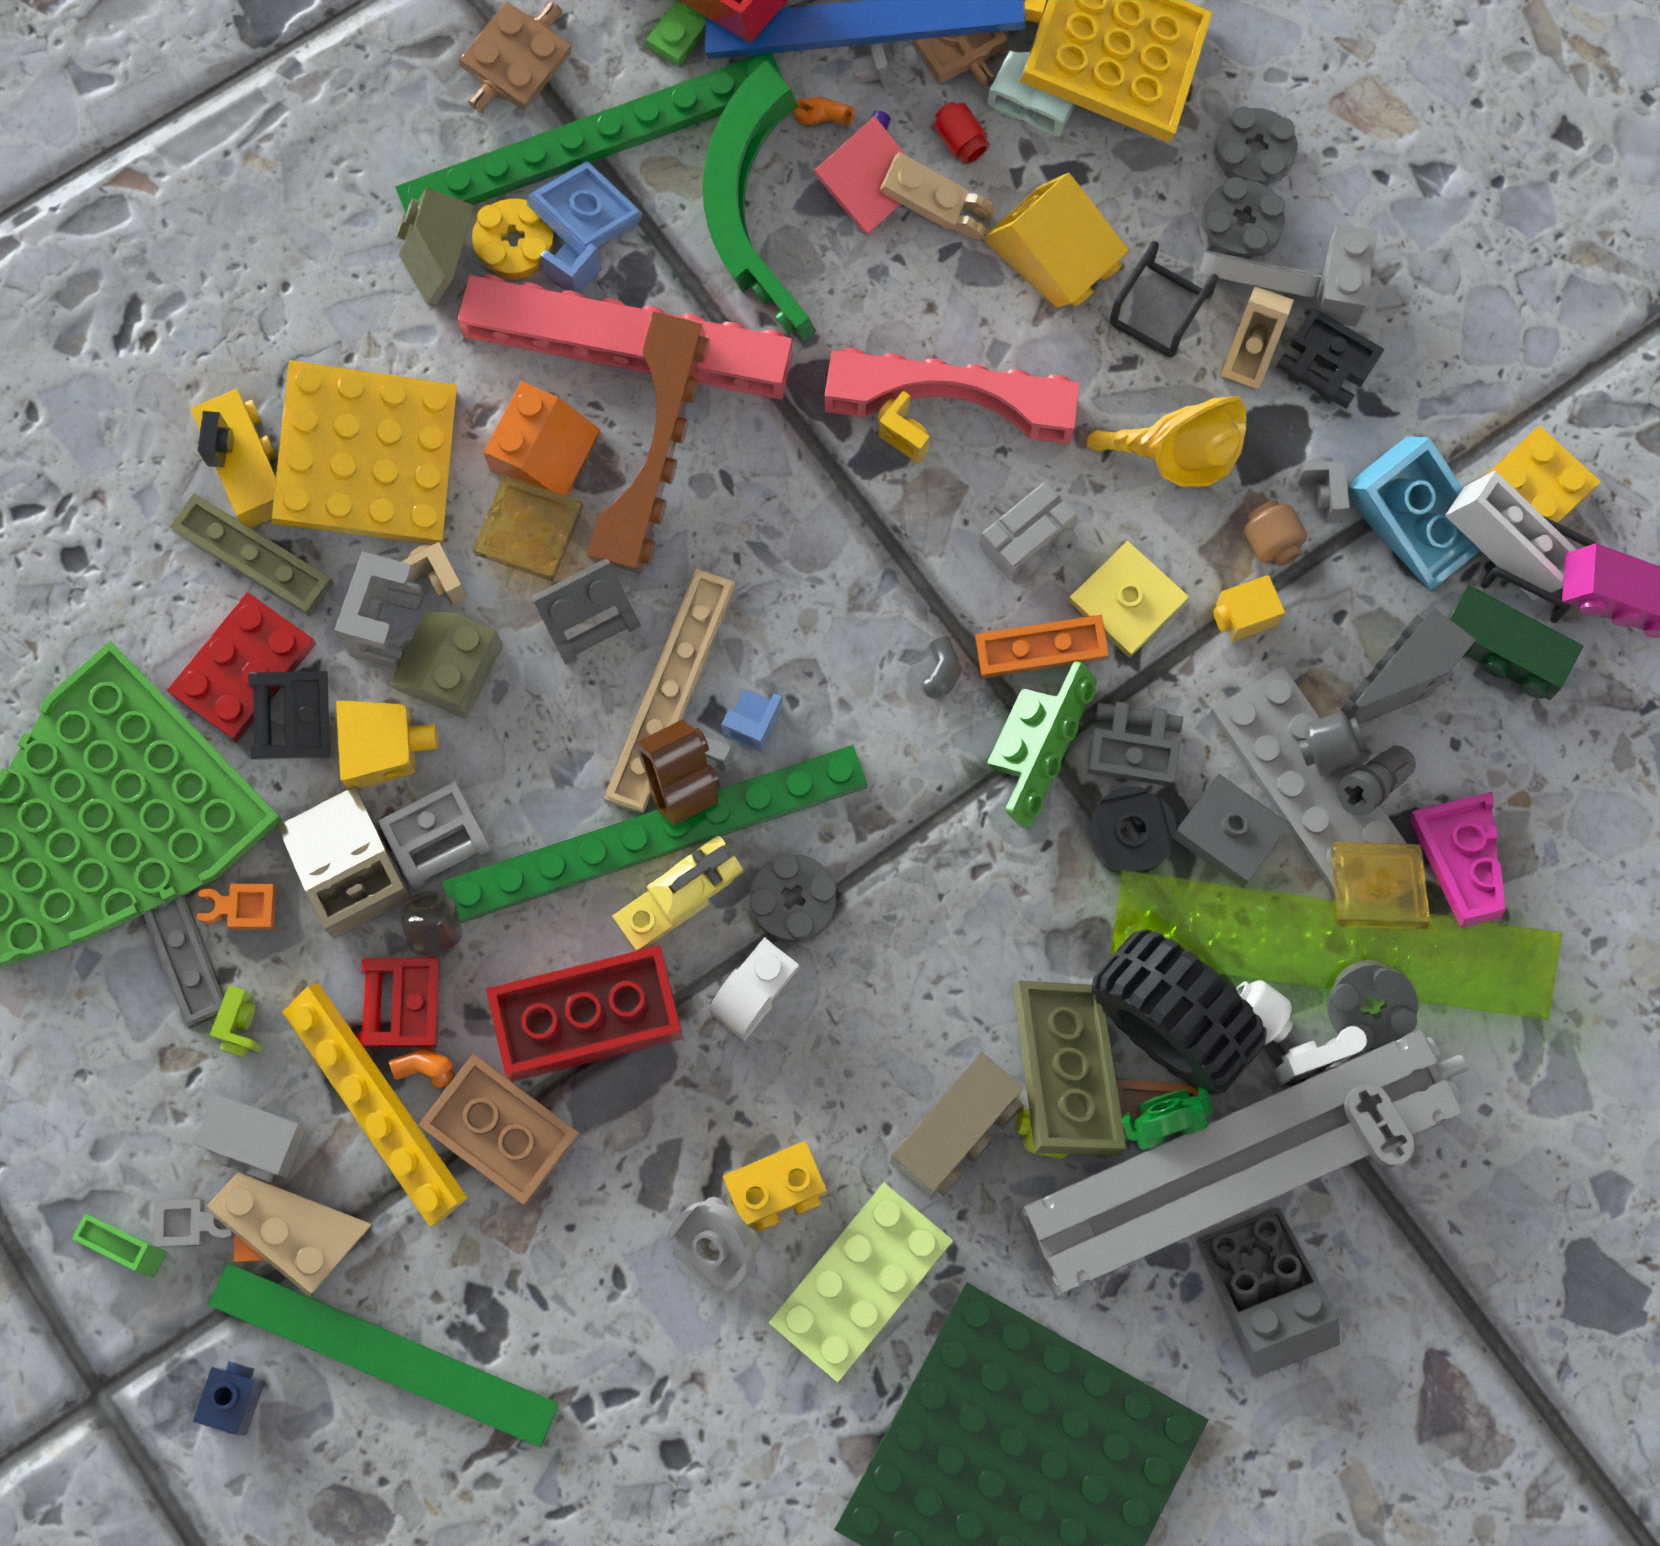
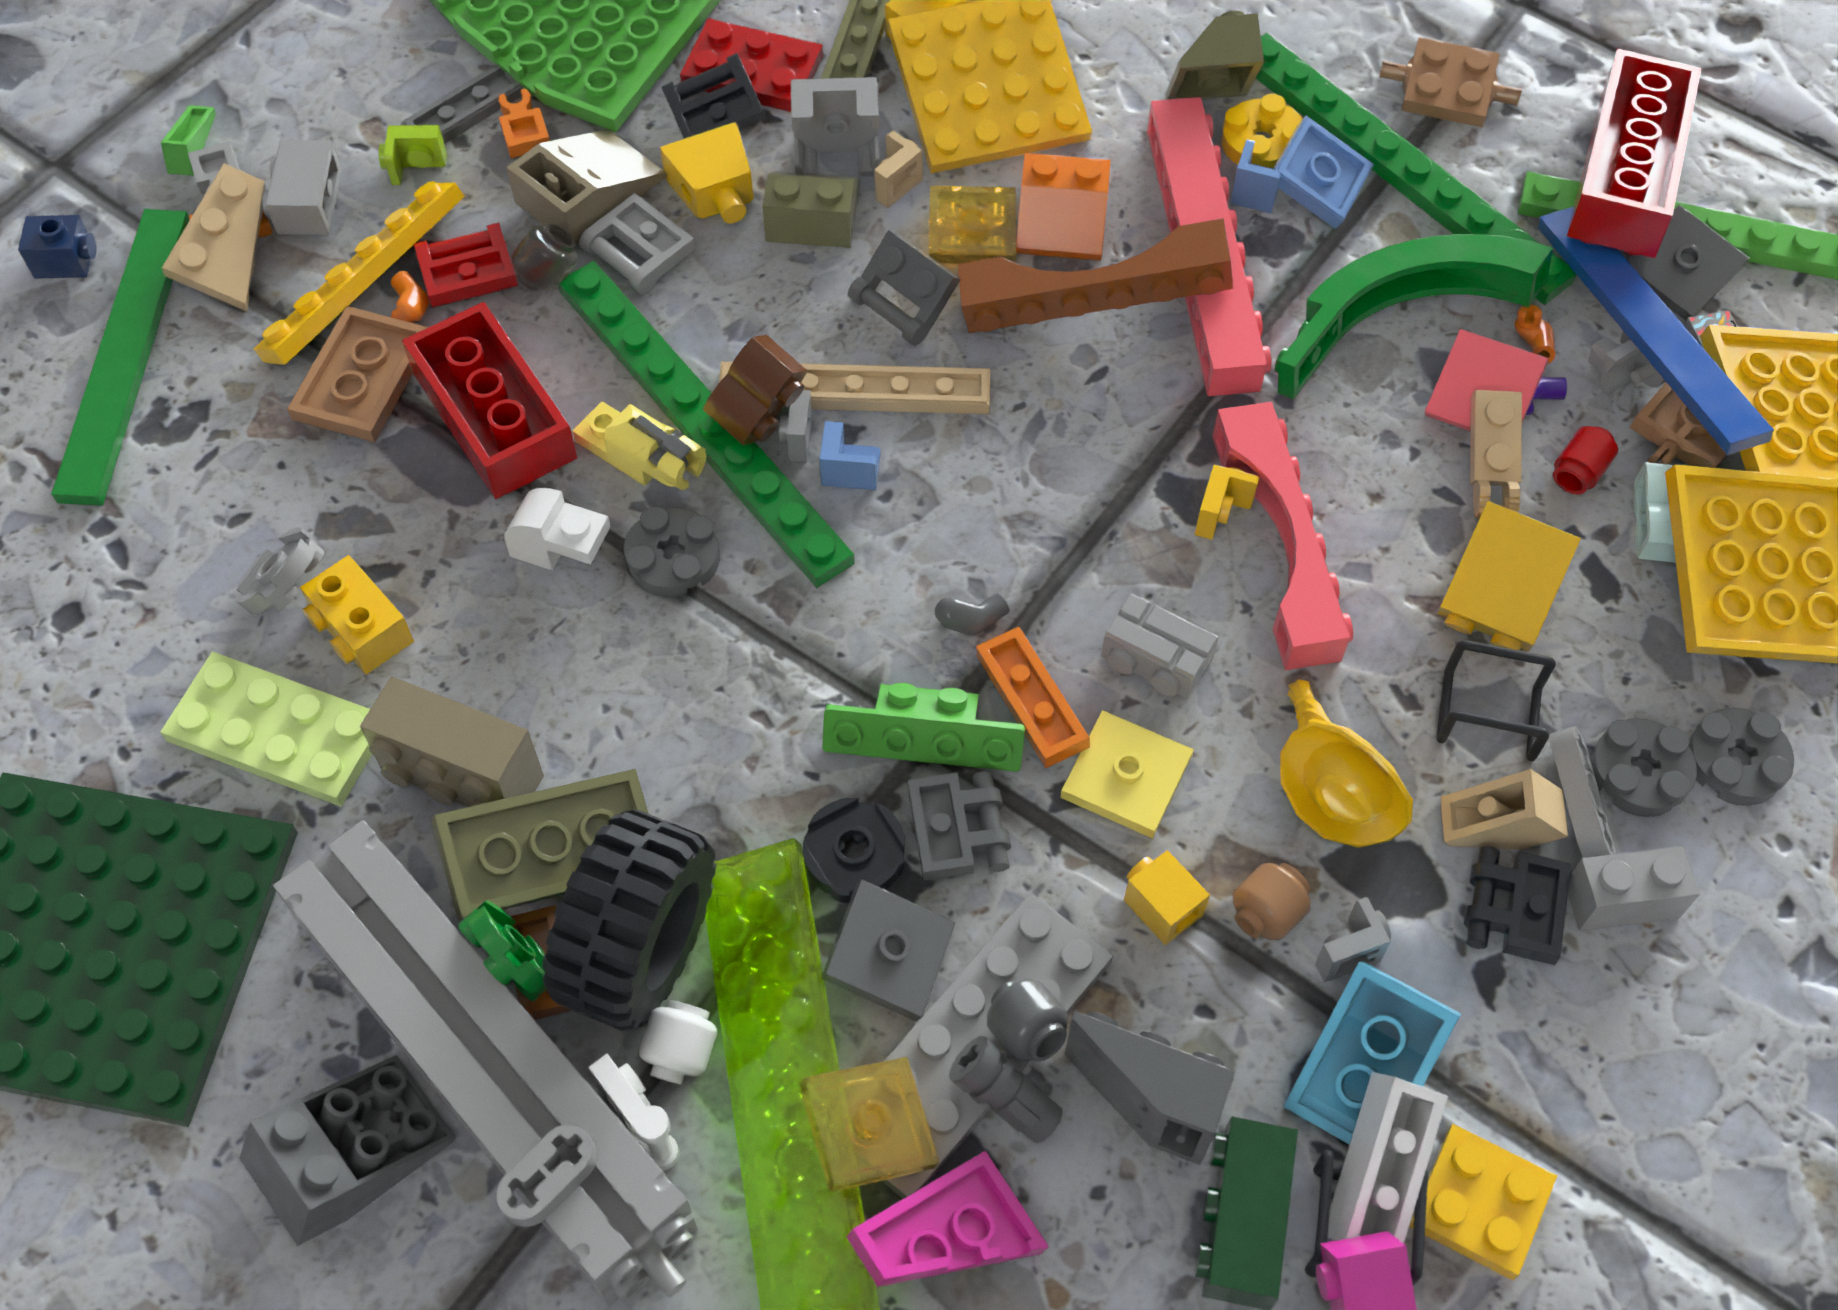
camera: 70 degrees right, 15 degrees down
dark grey plate [1327,960,1419,1050] -> none

